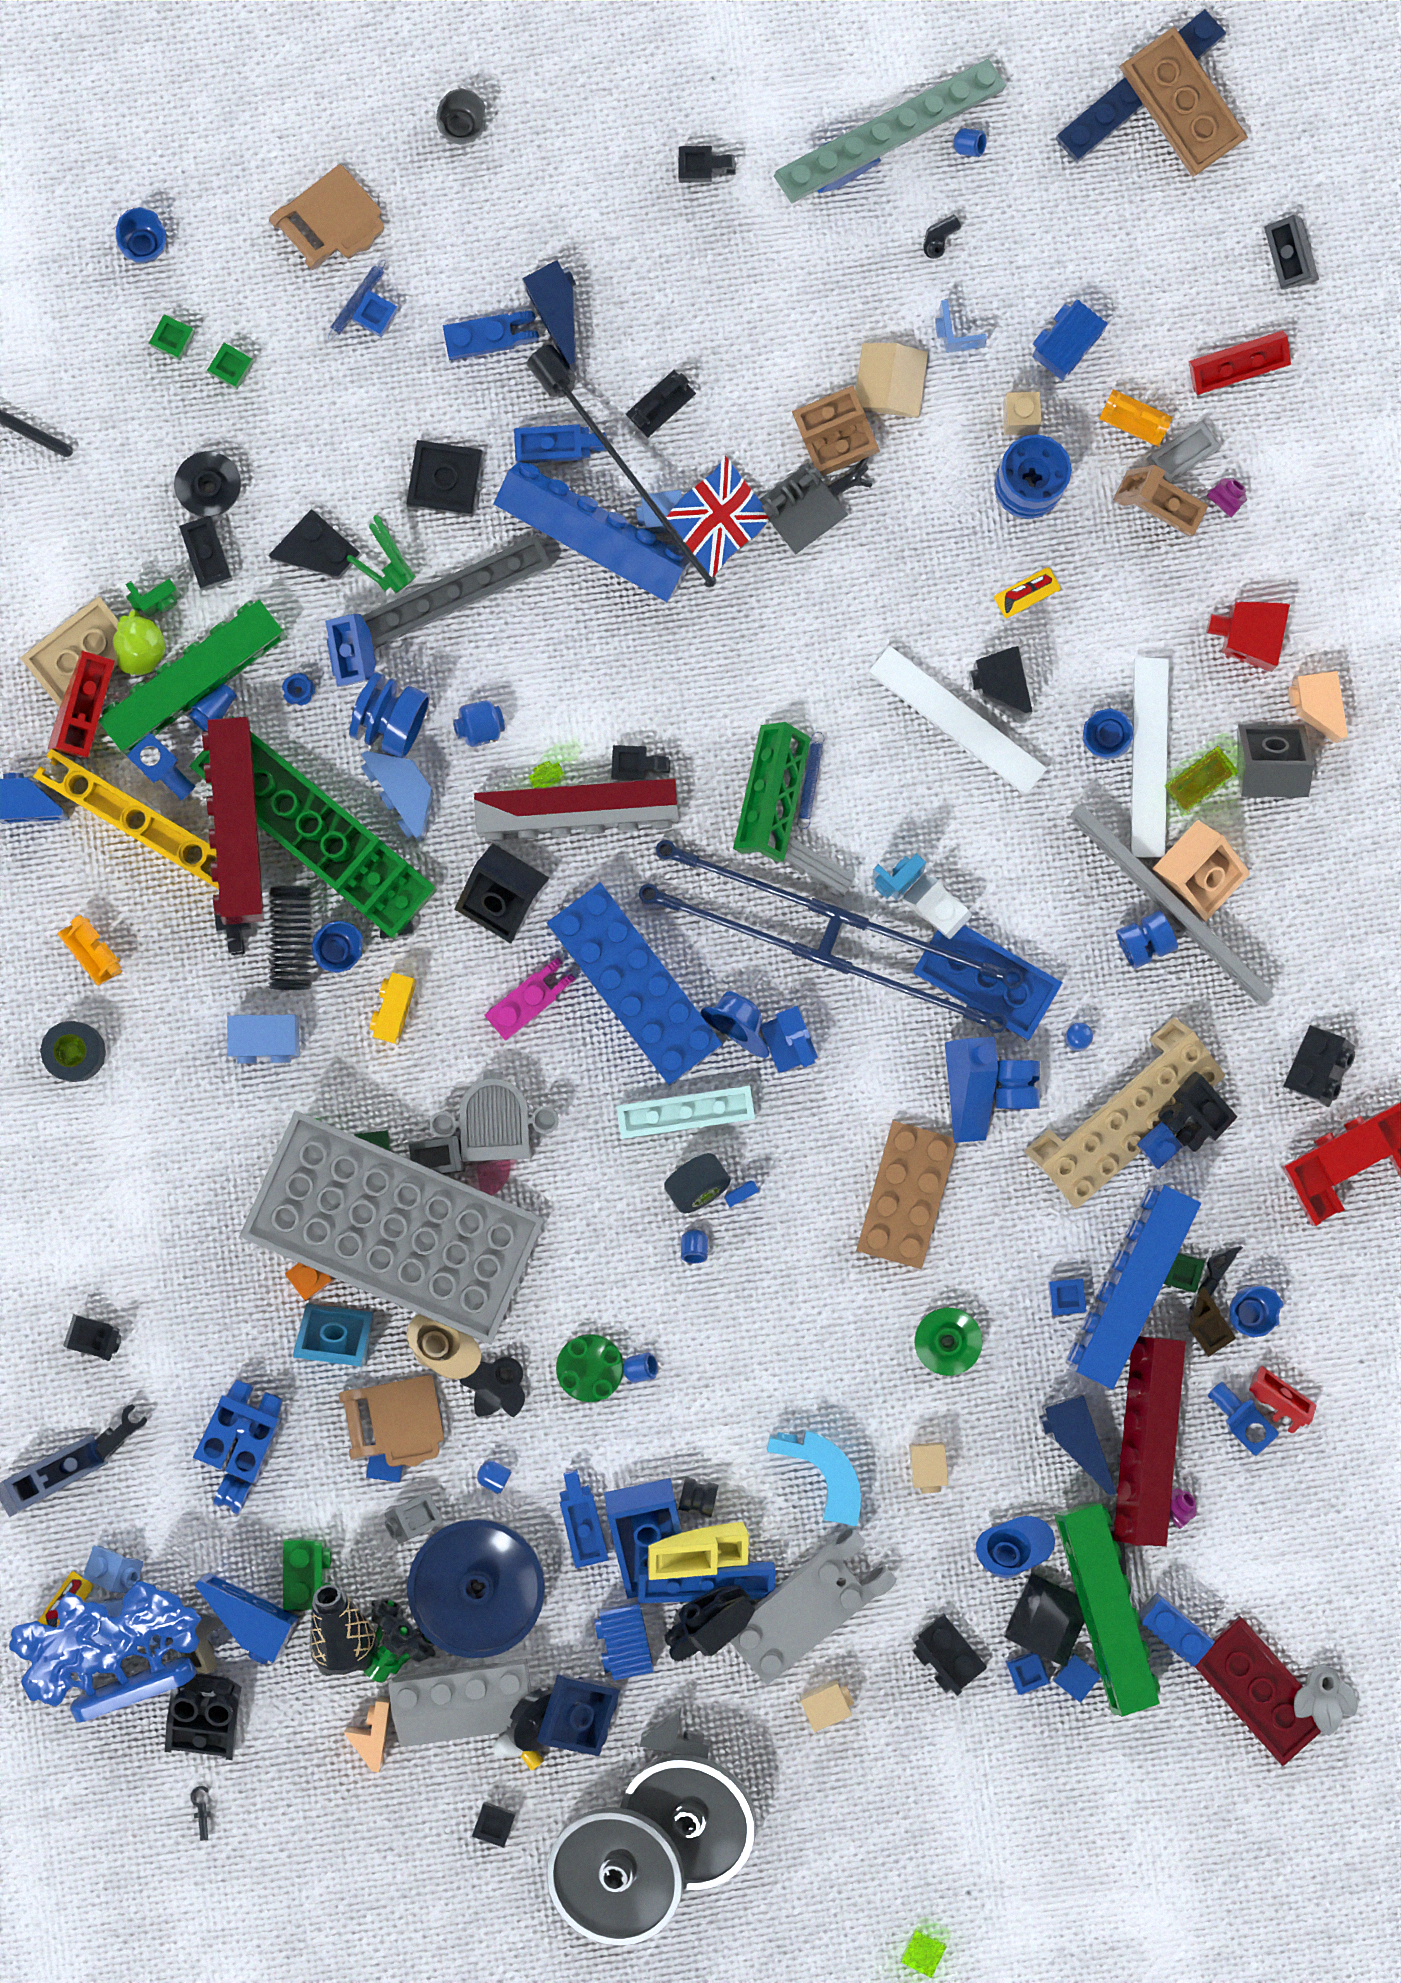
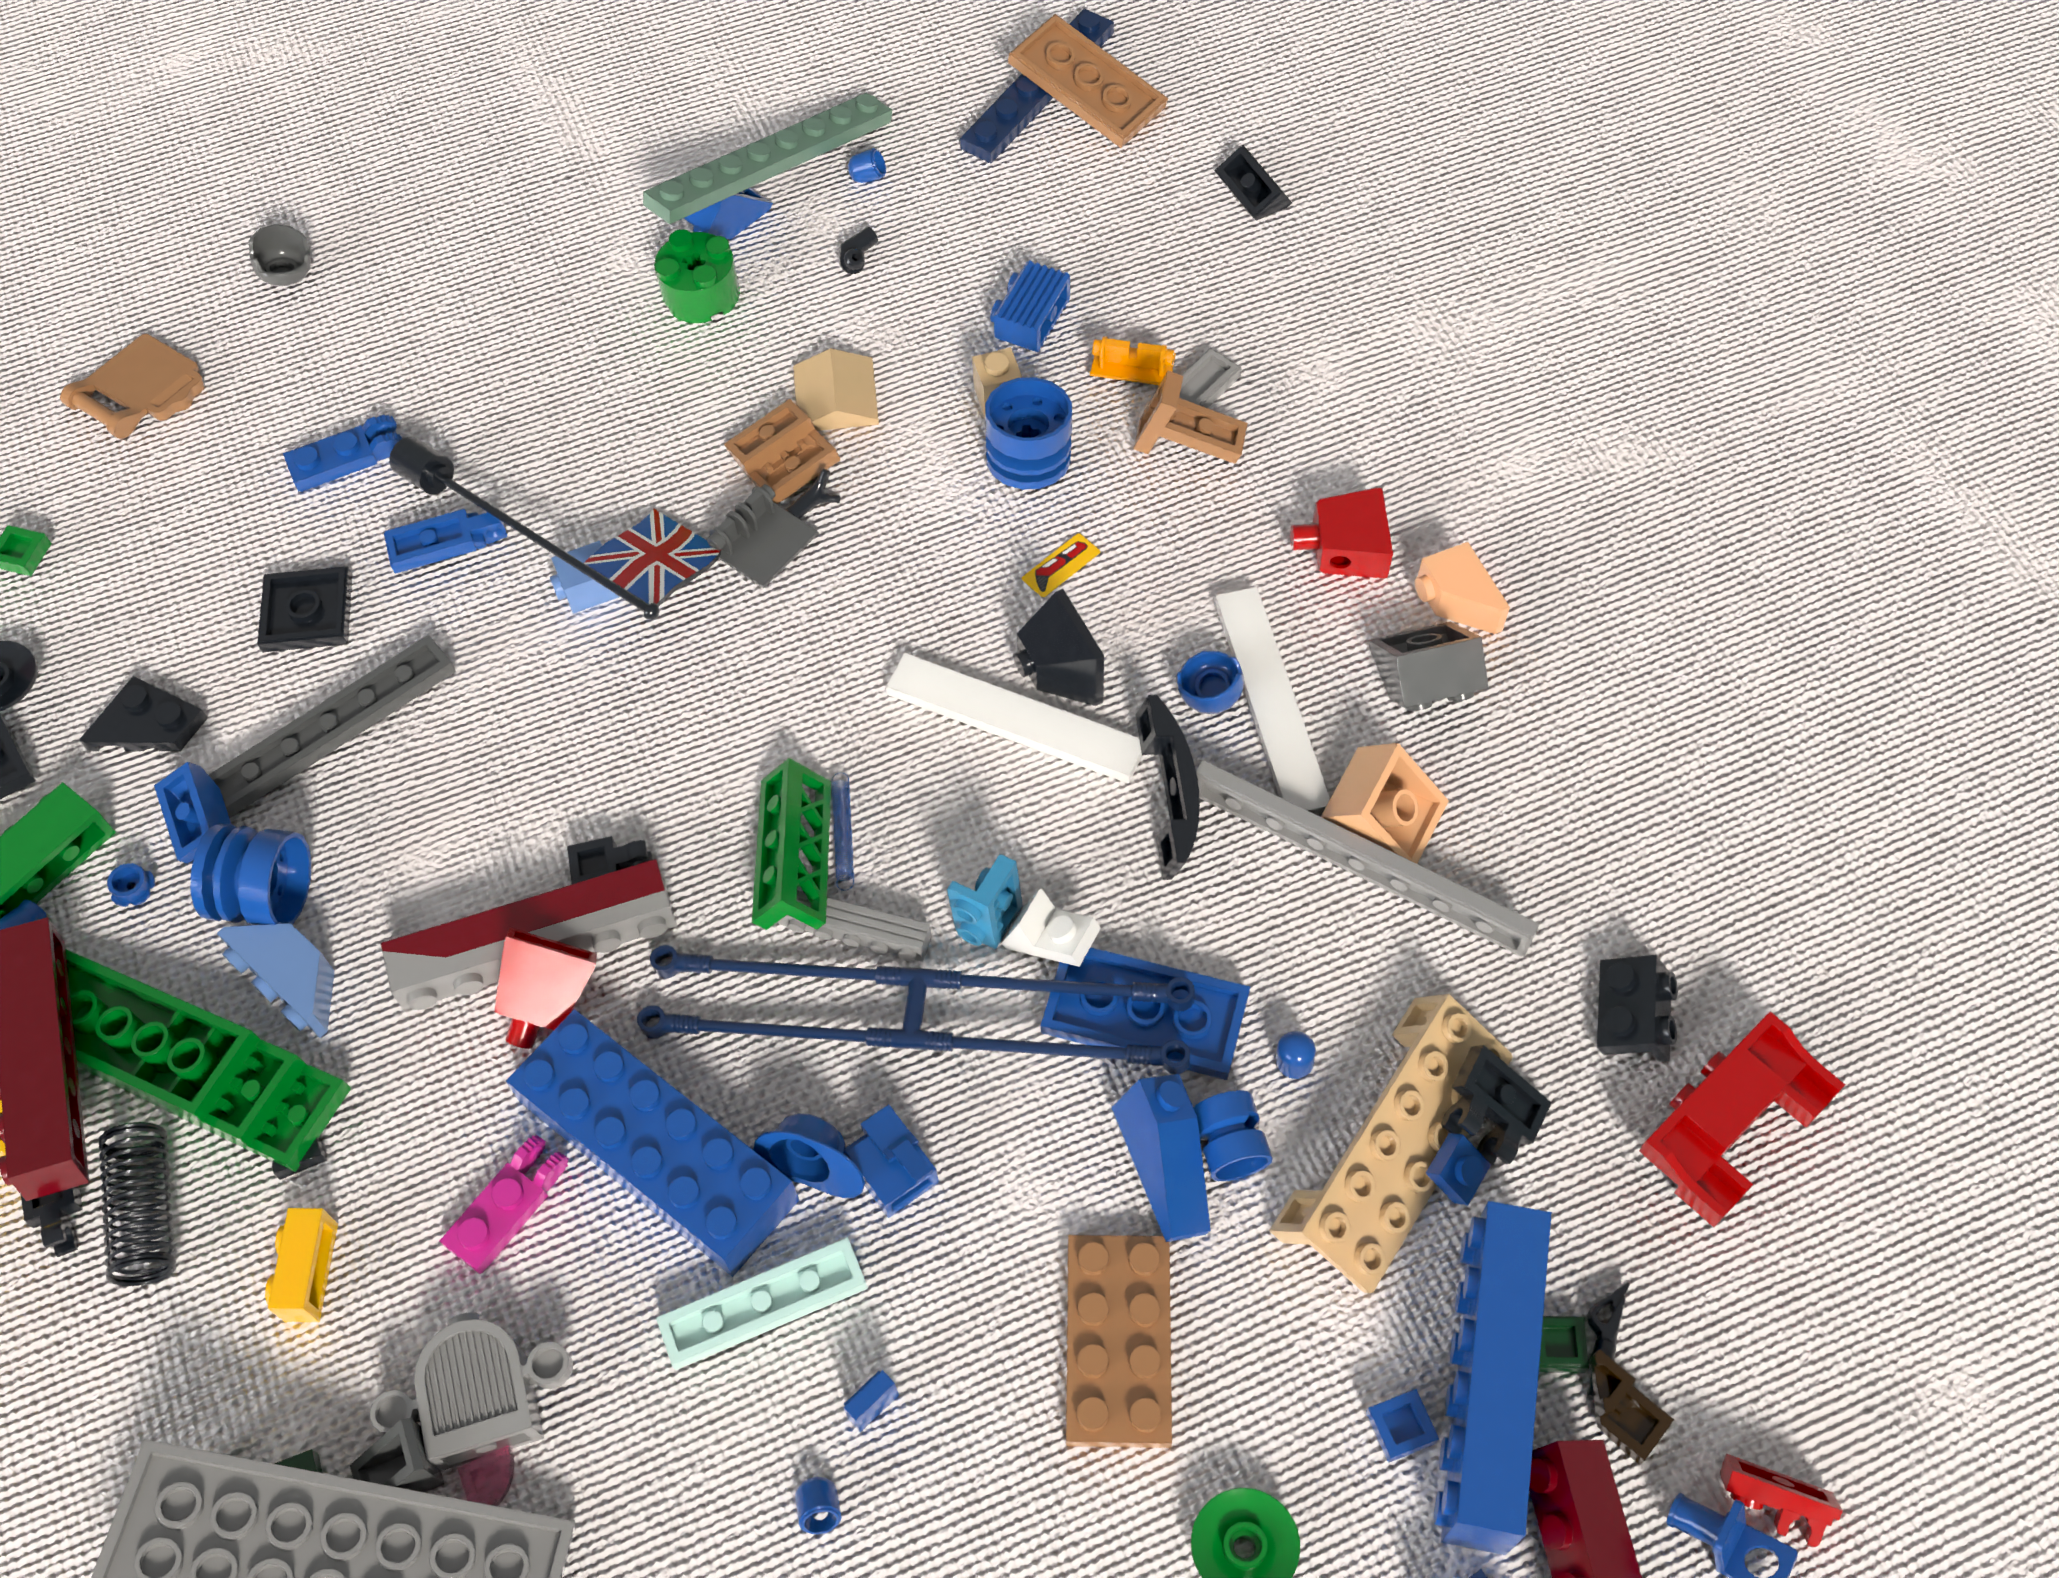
camera: 15 degrees left, 25 degrees down
medium blue brick [227,1014,300,1064] -> none
blue hair [312,921,363,973] -> none
blue piece [328,260,386,340] -> none
green plant [347,515,416,594] -> none
blue plate [352,290,398,338] -> none
blue head [453,700,505,747] -> none
black slope [454,843,550,944] -> none
blue brick [493,461,691,602] -> none
dark blue slope [522,260,576,372] -> none
clear neon green plate [528,761,566,788] -> none
black hinge [625,370,696,438] -> none
black wheel [664,1153,731,1214] -> none
black plate [678,146,736,183] -> none
medium blue bracket [935,300,987,353] -> none
blue wheel [1116,910,1178,970] -> none
clear neon green slope [1164,746,1239,816] -> none
red plate [1189,330,1291,395] -> none
magenta plate [1207,478,1247,518] -> none
blue hair [1229,1285,1283,1338] -> none
none -> torso [494,927,597,1049]
none -> green brick [654,229,740,323]
none -> black slope [1135,695,1200,880]

